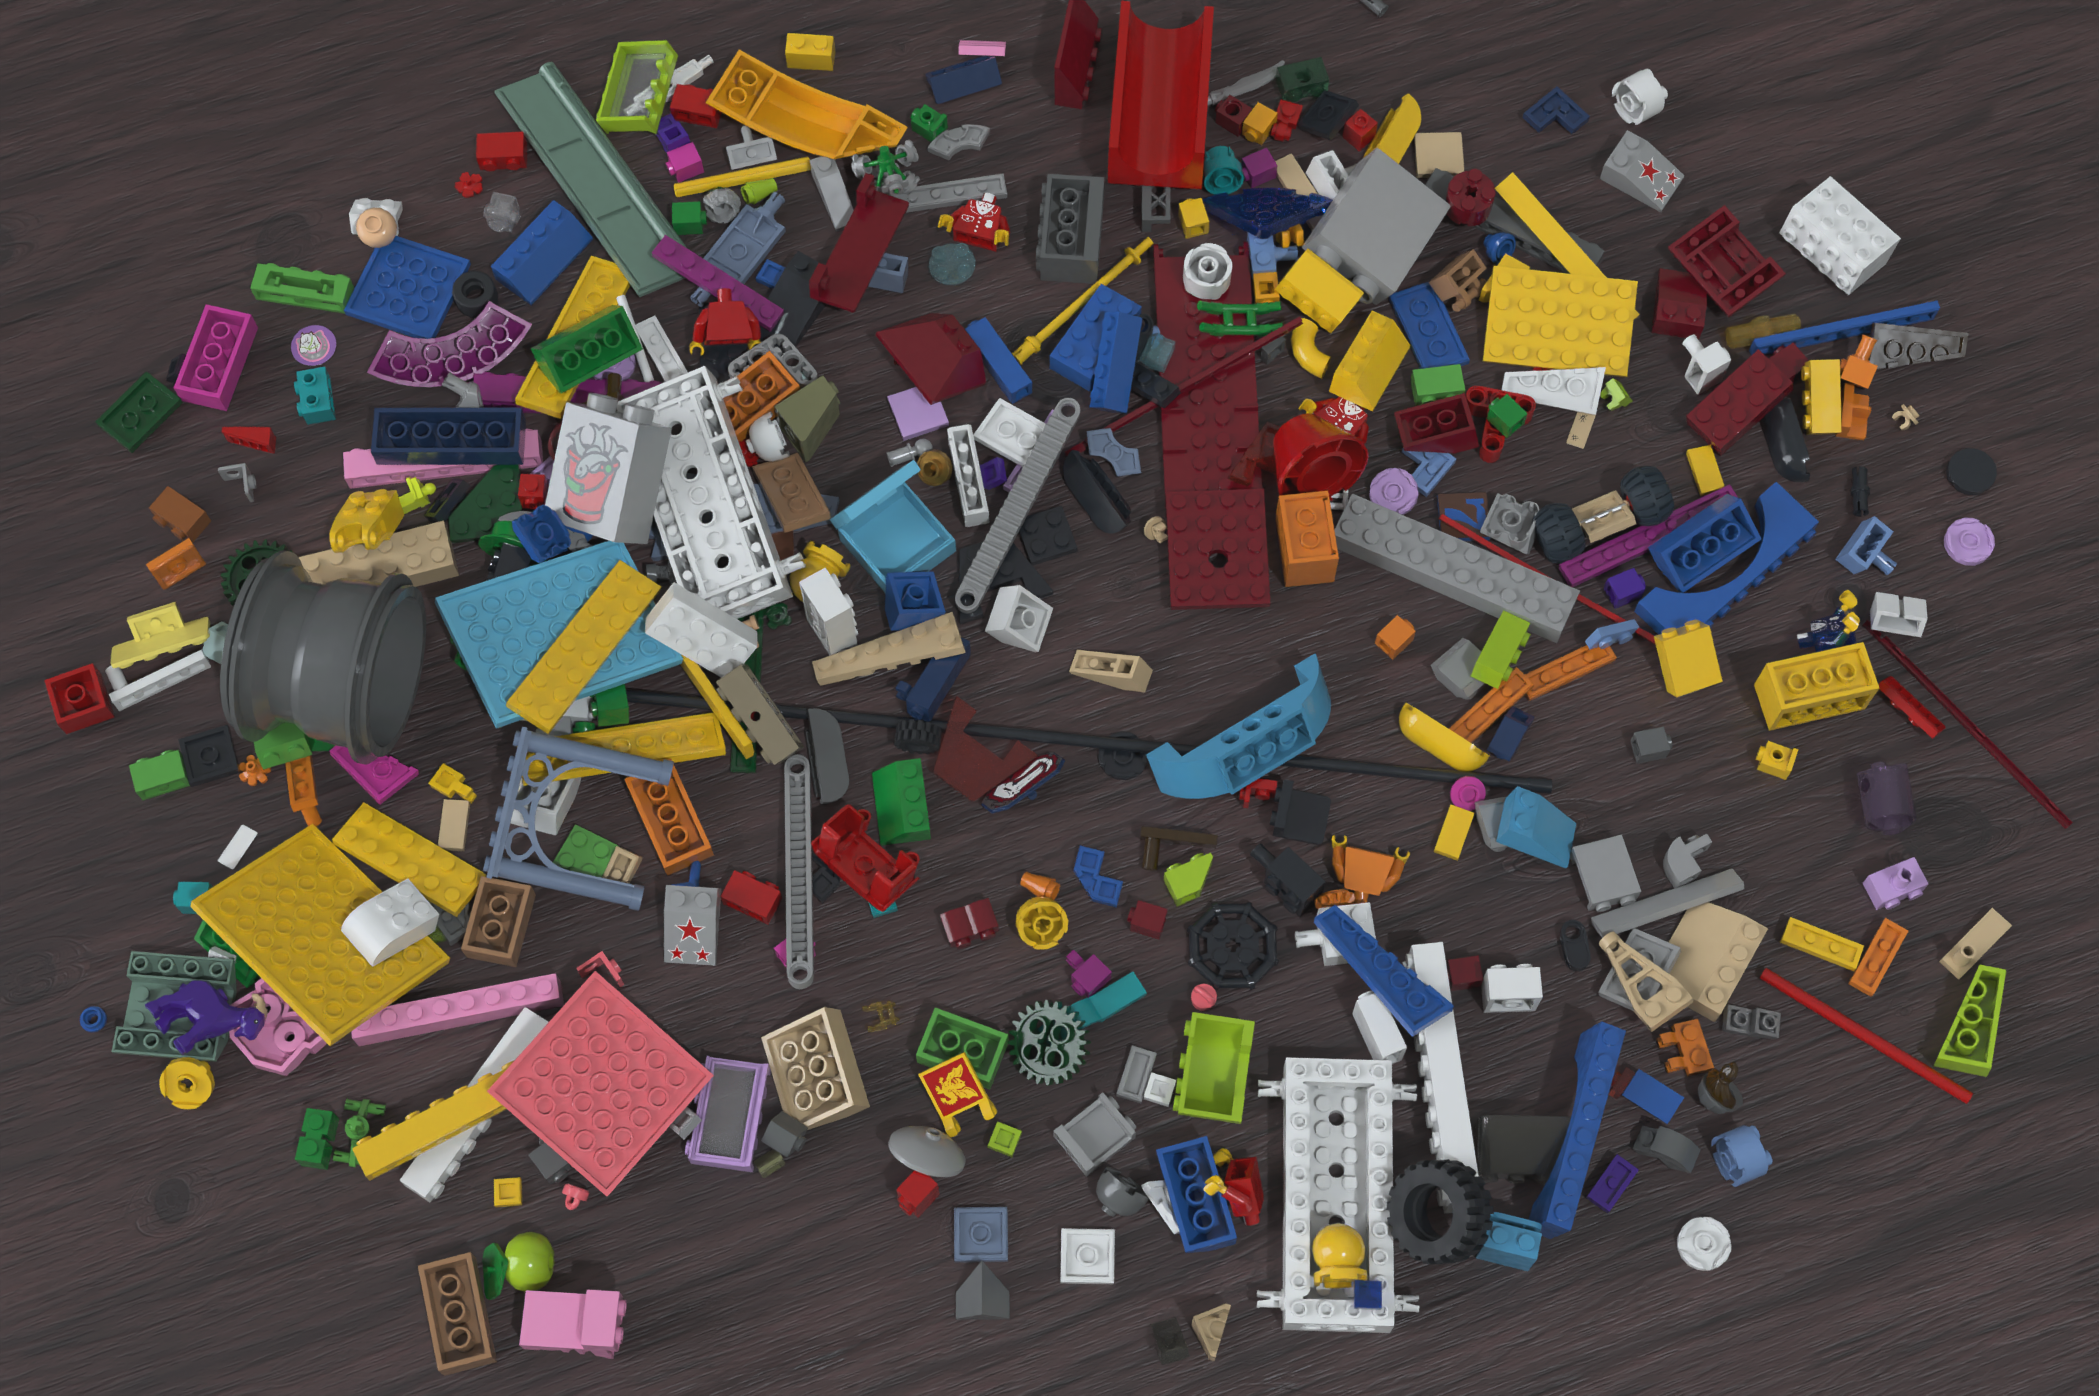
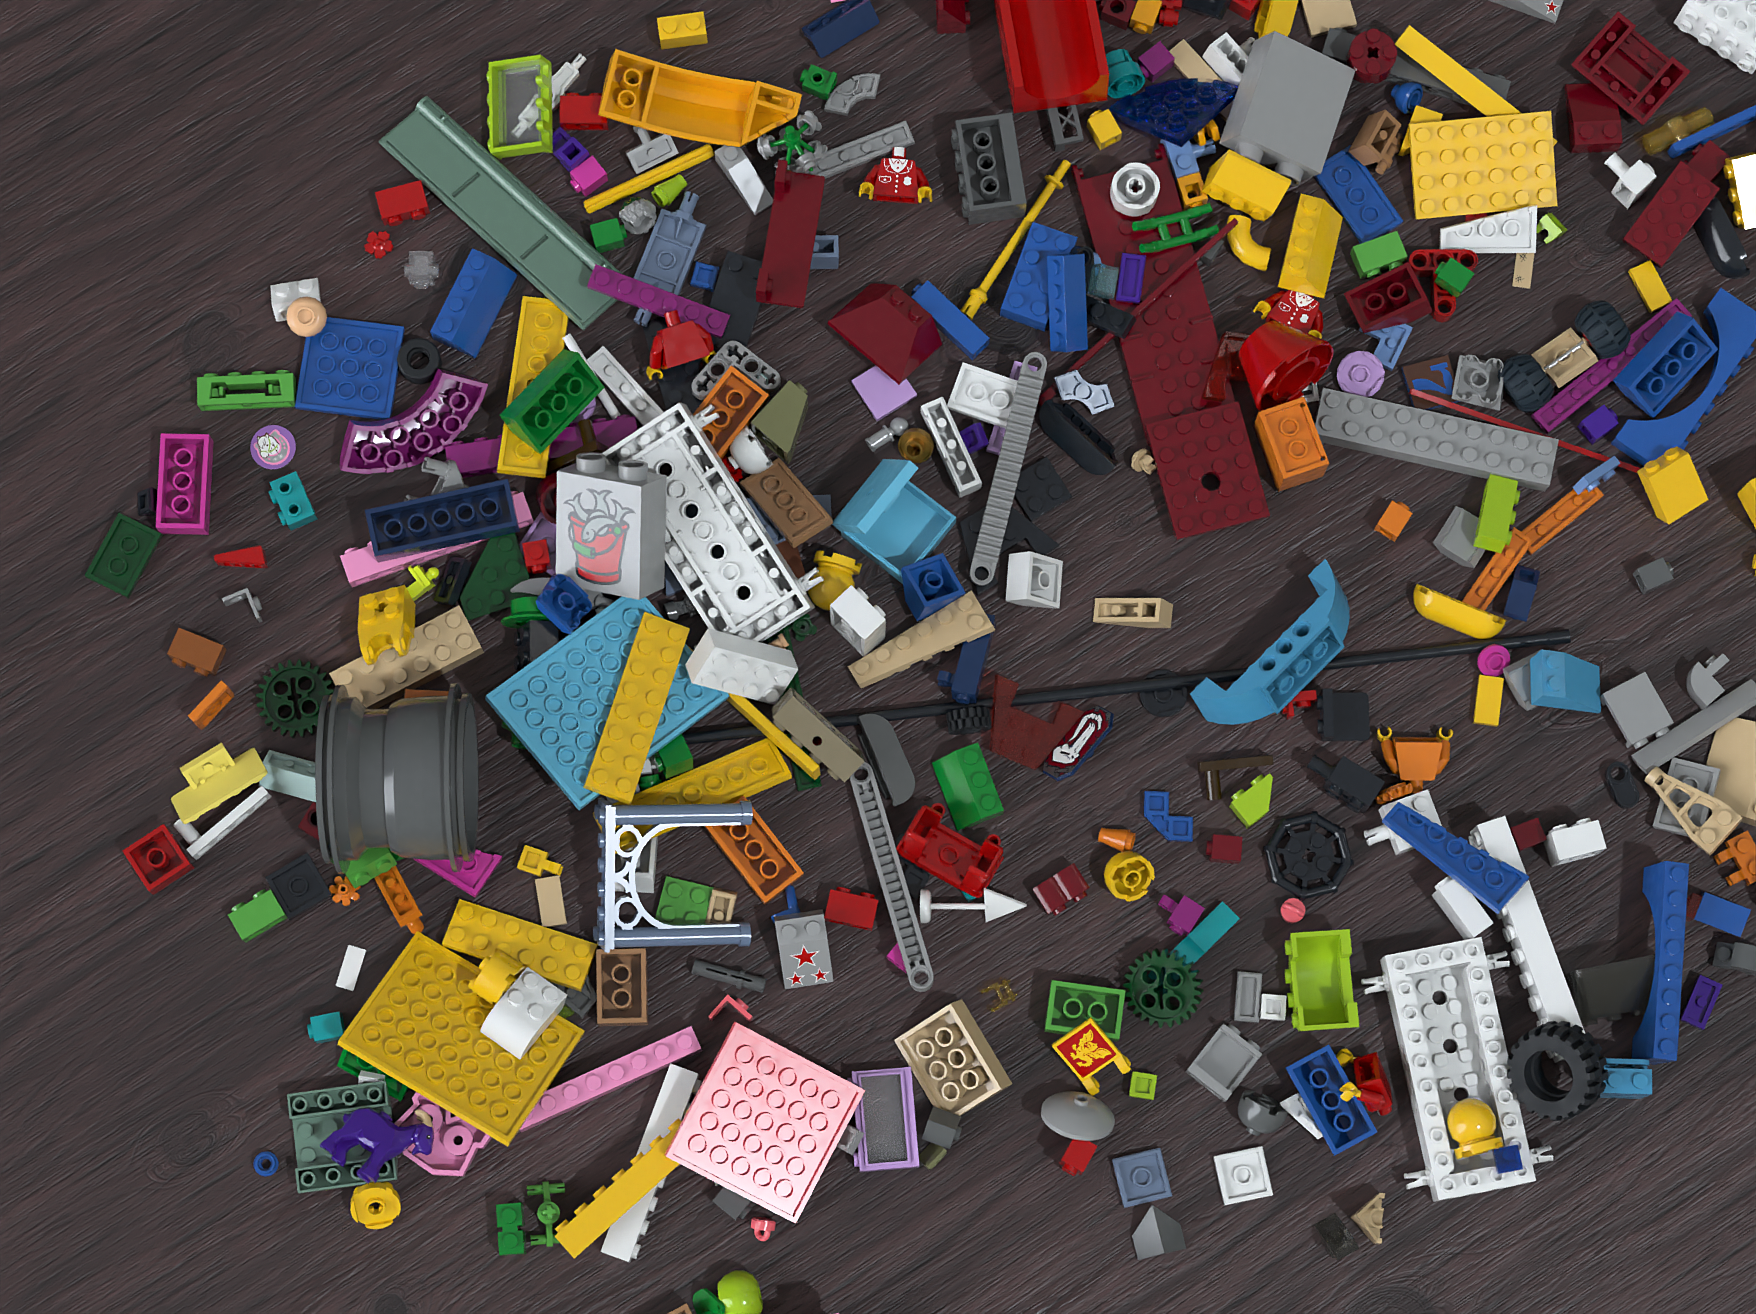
camera: 15 degrees left, 10 degrees up
yellow tile [494,1177,522,1207] -> none
clear light blue dish [929,243,976,285] -> none
none -> yellow brick [468,948,525,1006]
none -> dark grey pin [692,959,767,994]
none -> white piece [920,888,1027,923]
none -> dark purple tile [1116,253,1146,304]

